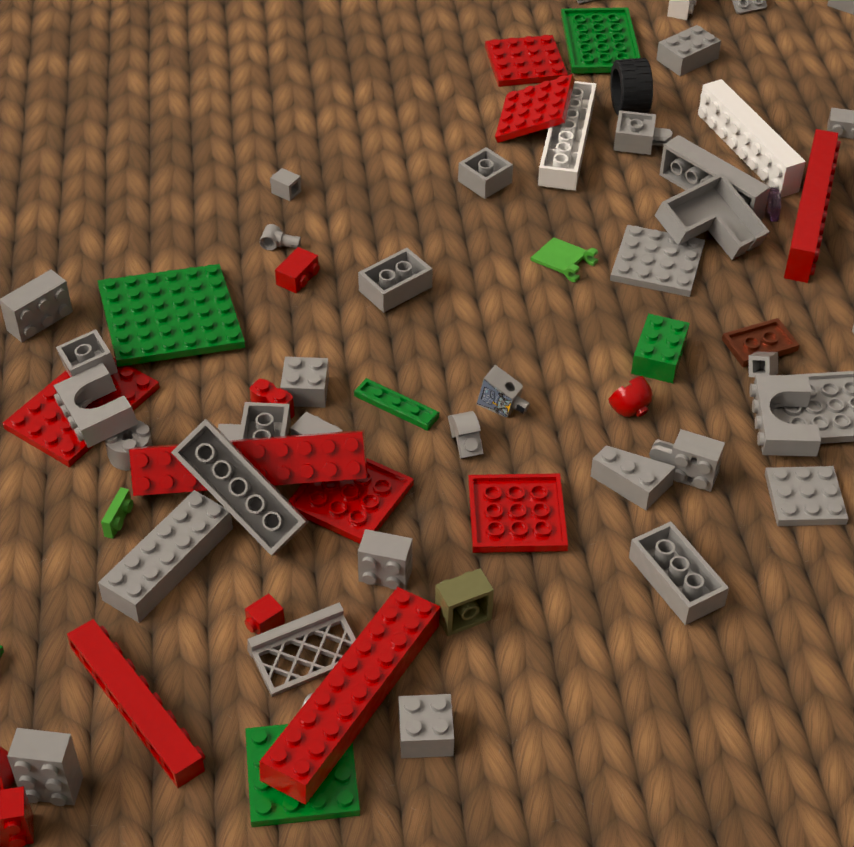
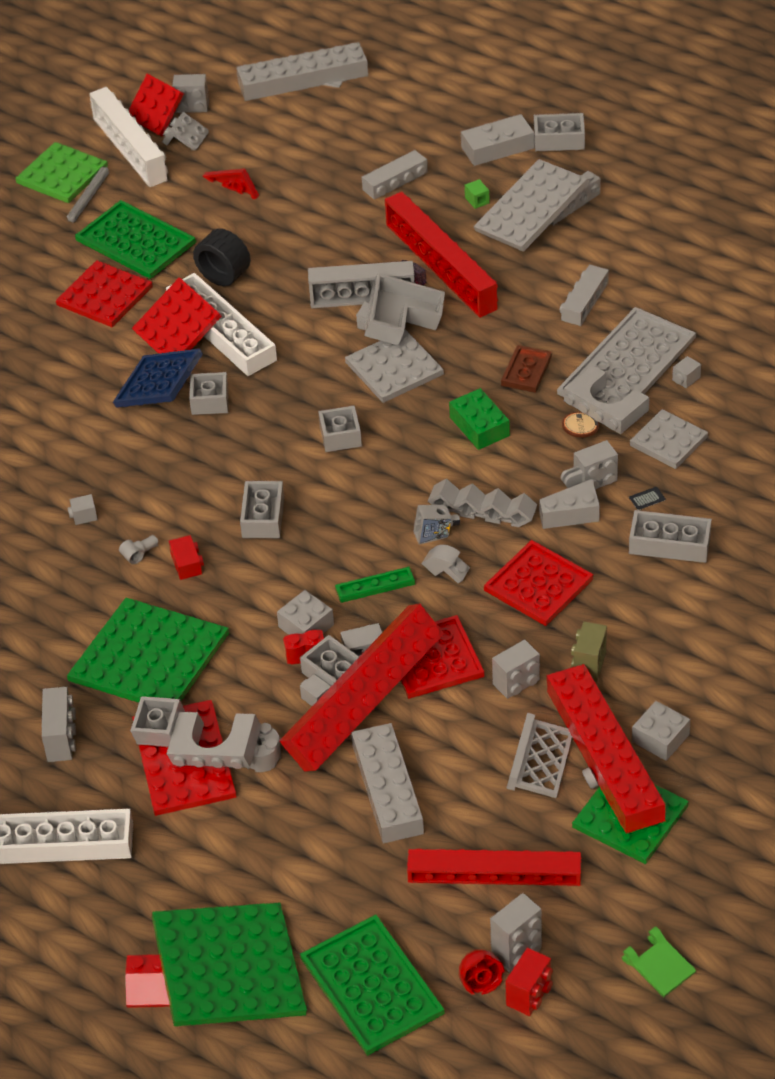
camera: 45 degrees left, 0 degrees up
bright green plate [101,487,133,539] -> none
light grey brick [171,419,308,555] -> none
red brick [244,593,285,635] -> none
bright green flag [531,237,598,282] -> none
red cylinder [608,376,653,418] -> none
light grey brick [614,110,673,155] -> none
light grey brick [656,25,721,76] -> none
white brick [698,79,806,198] -> none
light grey brick [749,351,778,377] -> none
none -> dark blue plate [113,349,203,407]
none -> red wing [202,169,259,199]
none -> light grey brick [318,406,362,452]
none -> light grey brick [428,478,537,527]
none -> piece [562,412,599,438]
none -> black sticker [628,487,666,510]

